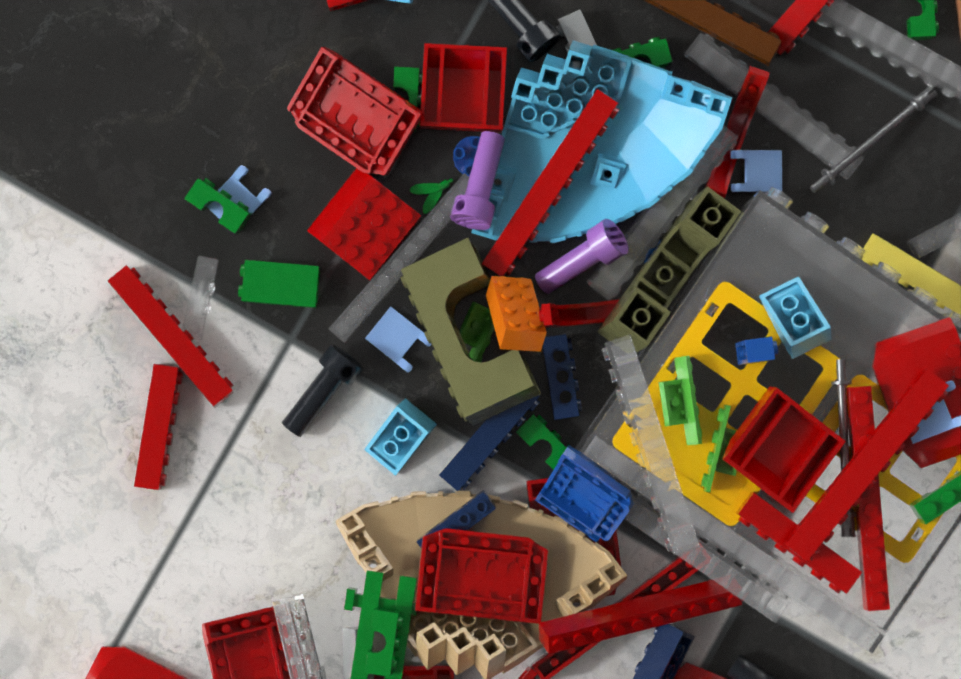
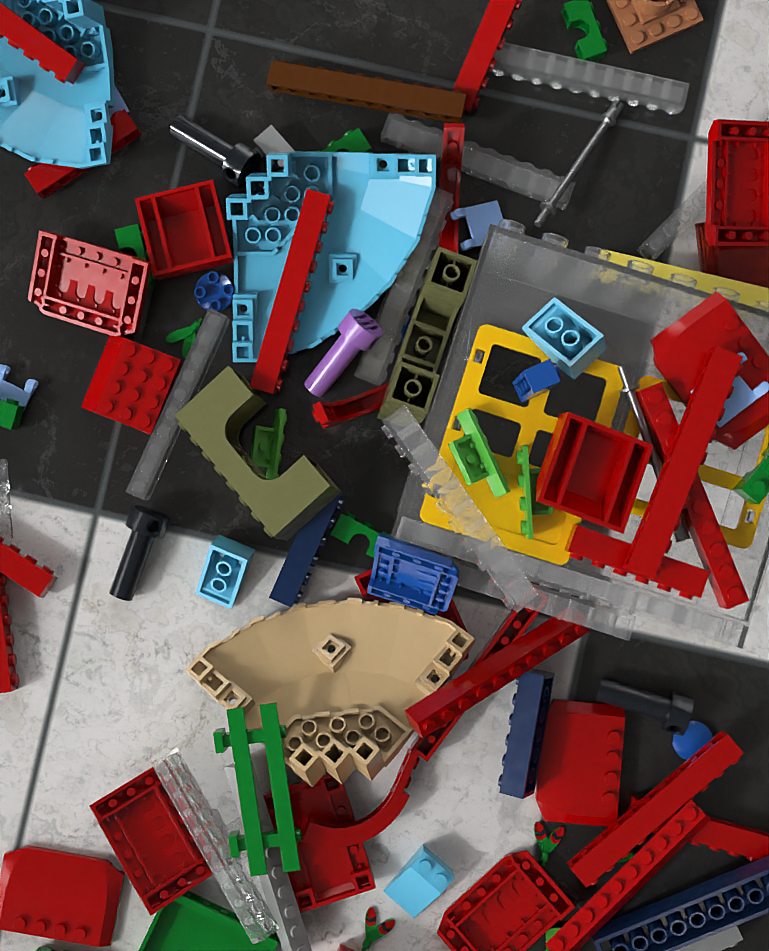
camera: 30 degrees left, 0 degrees up
green brick [238,260,320,308] -> none
light blue flag [365,306,432,372] -> none
green arch [365,608,403,677] -> none
red slope [415,528,548,624] -> none
dark blue brick [416,490,496,547] -> none
medium lavender piece [450,131,505,230] -> none
orange brick [486,276,547,352] -> none
dark blue brick [543,334,582,420] -> none

